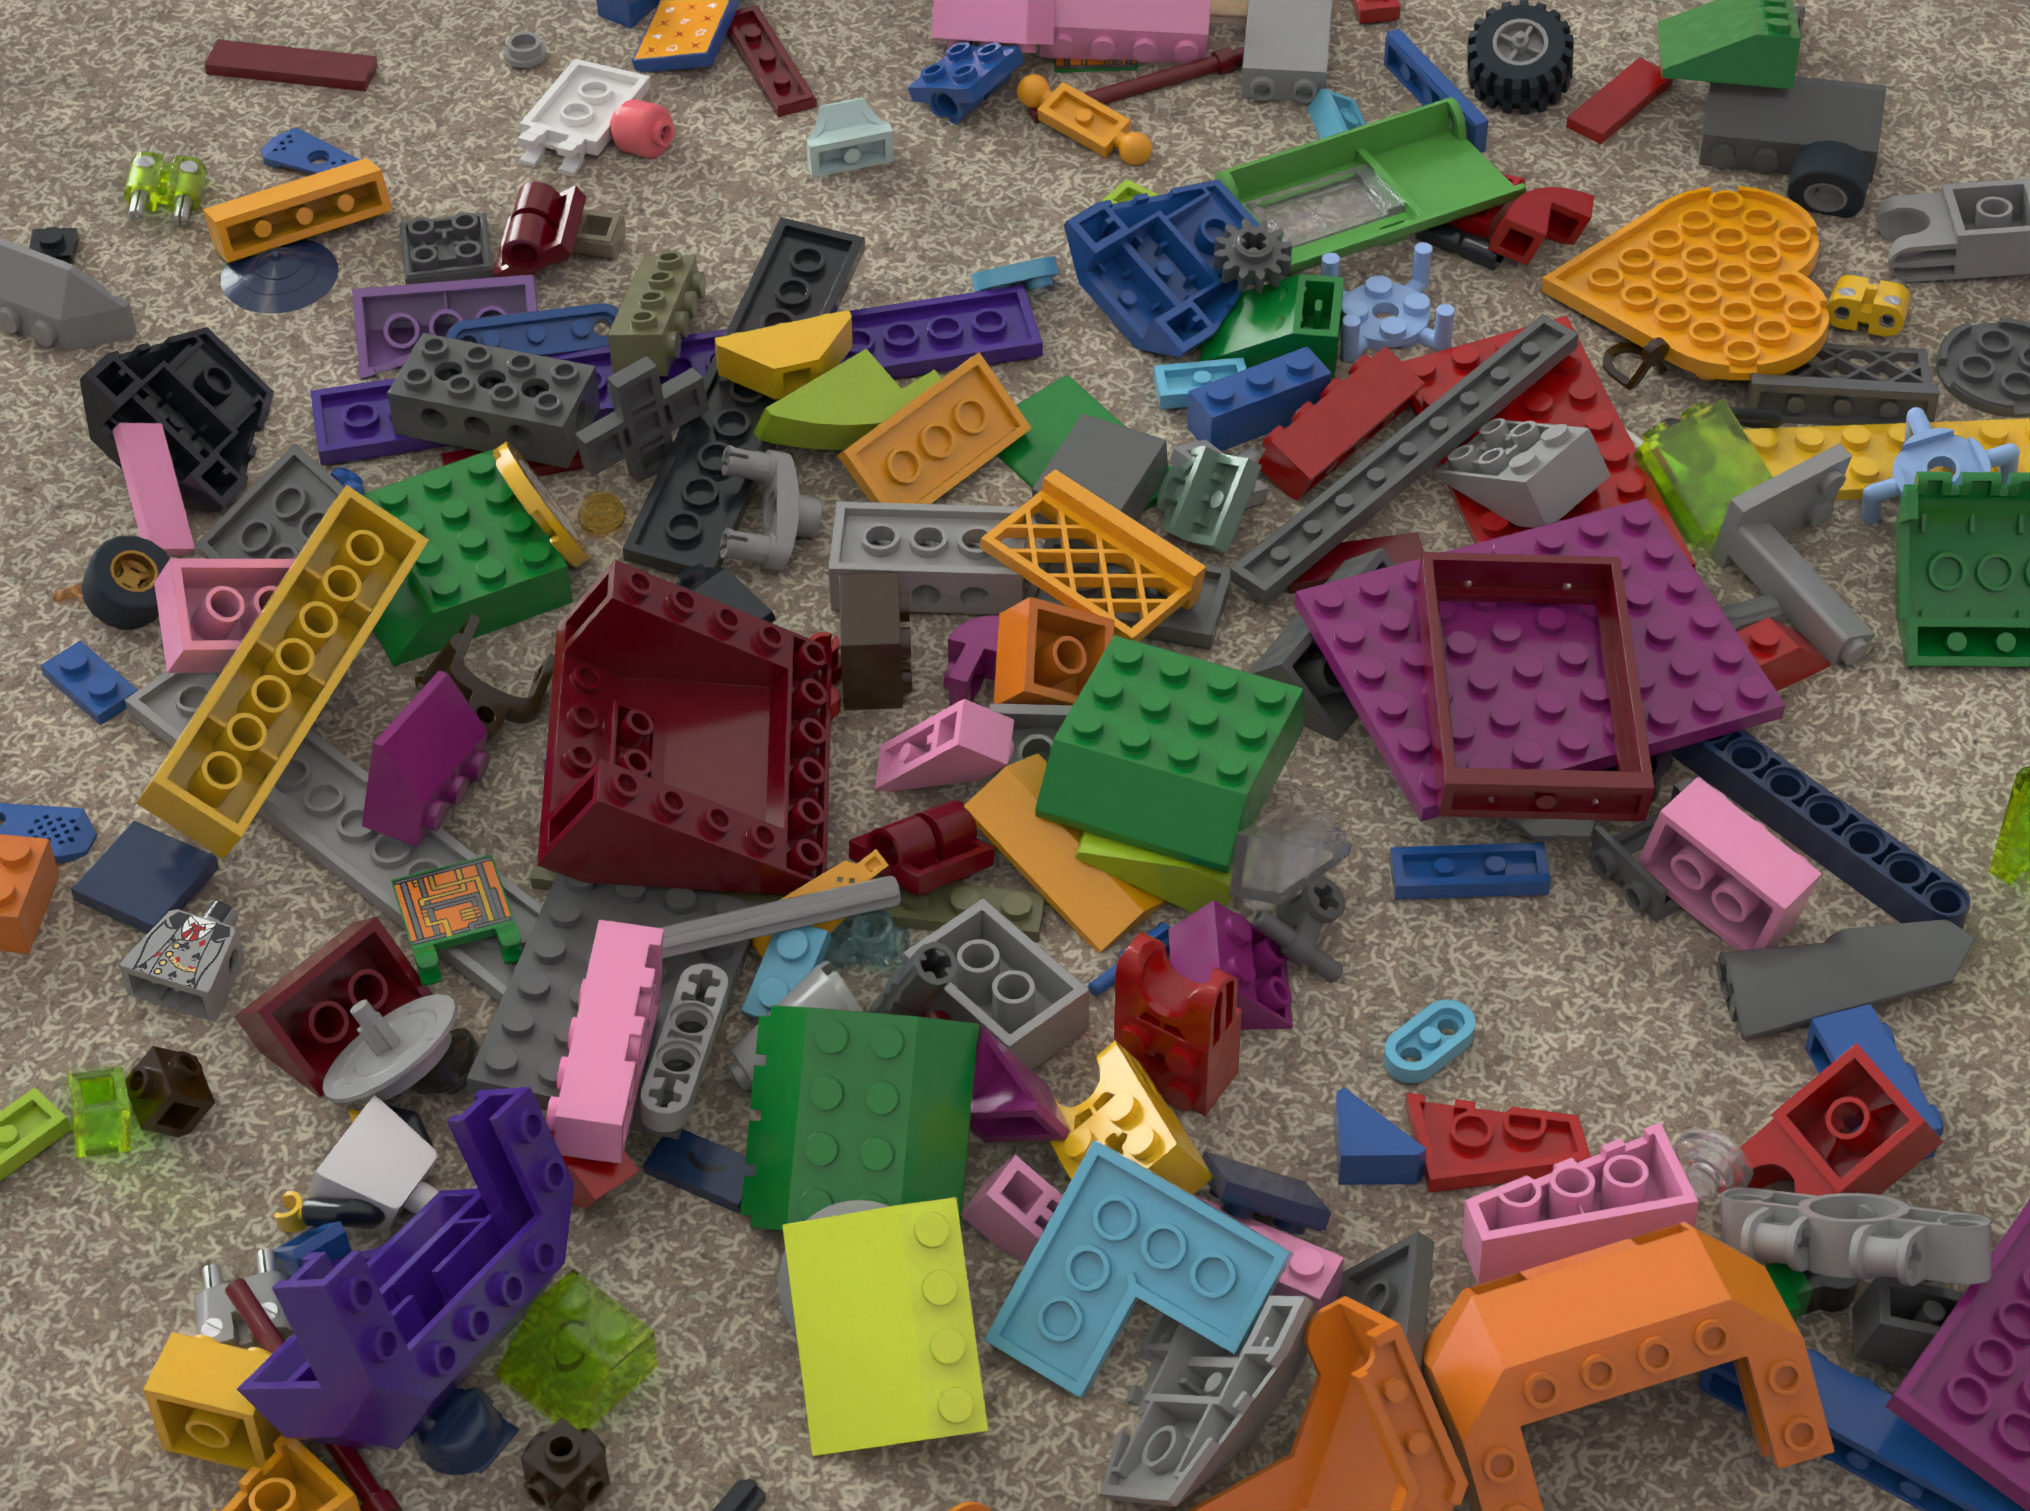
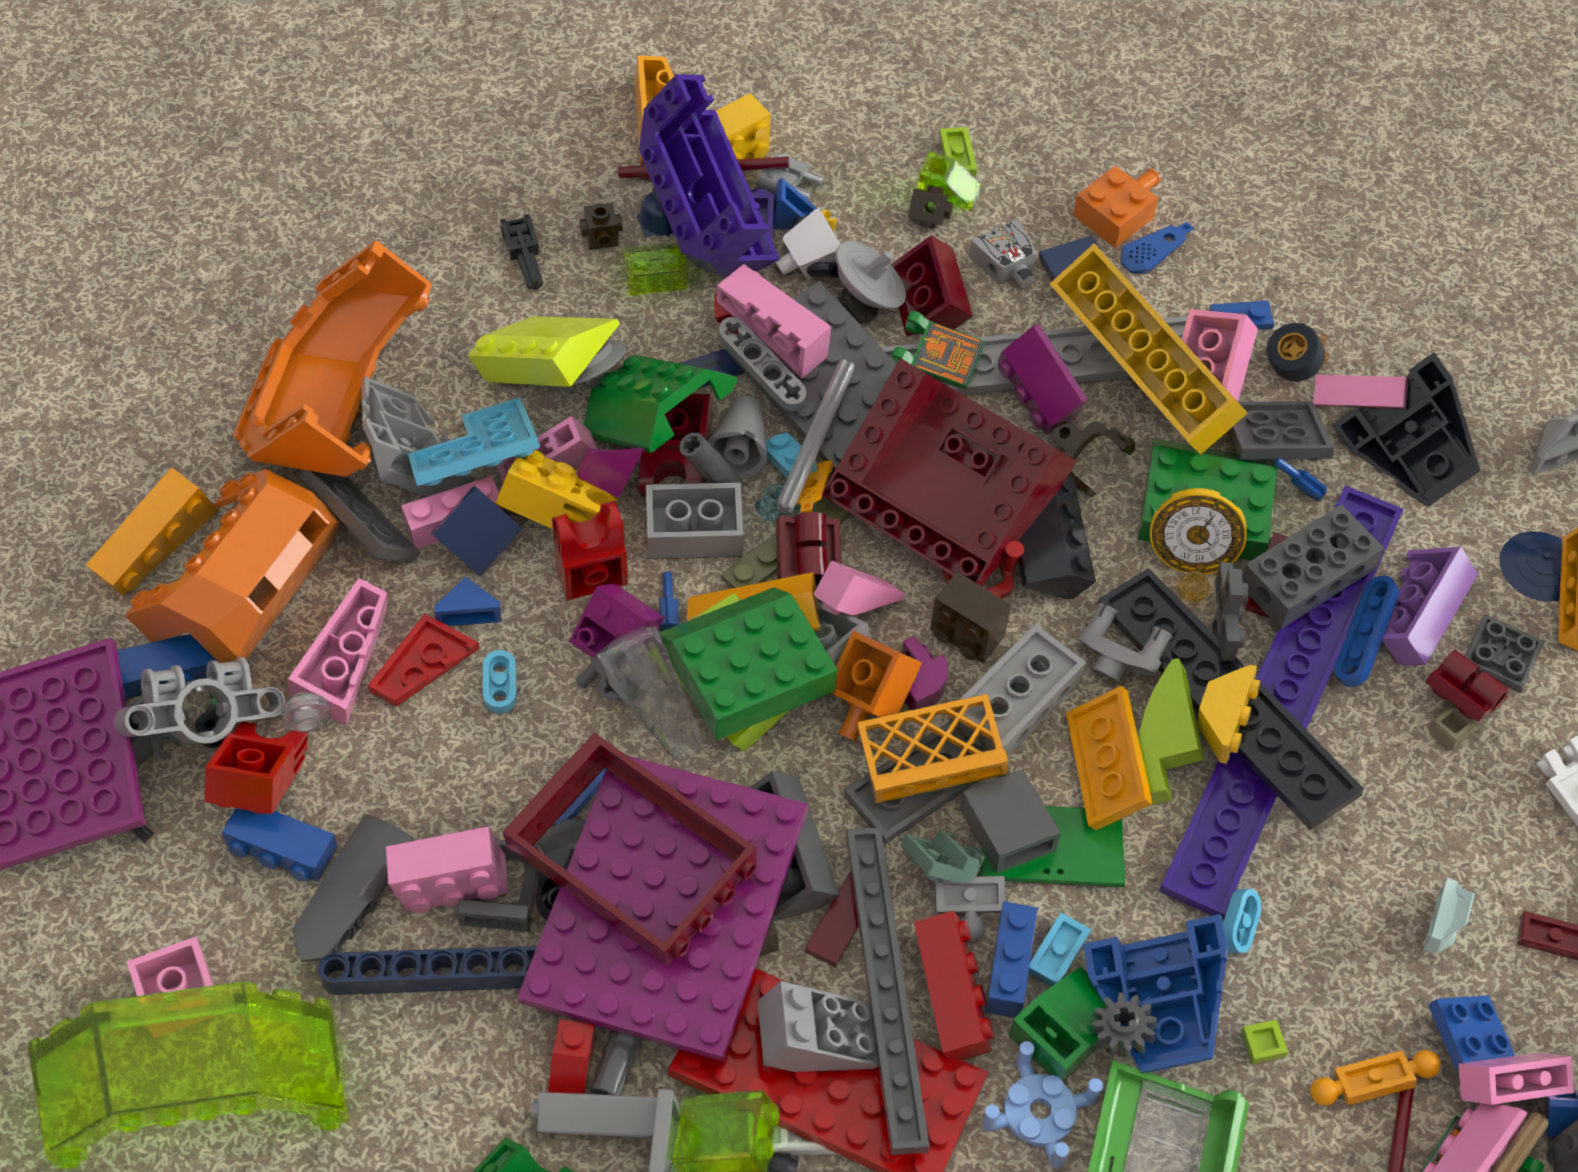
camera: 125 degrees right, 10 degrees up
olive brick [608,251,706,376] -> none
coral head [610,99,674,158] -> none

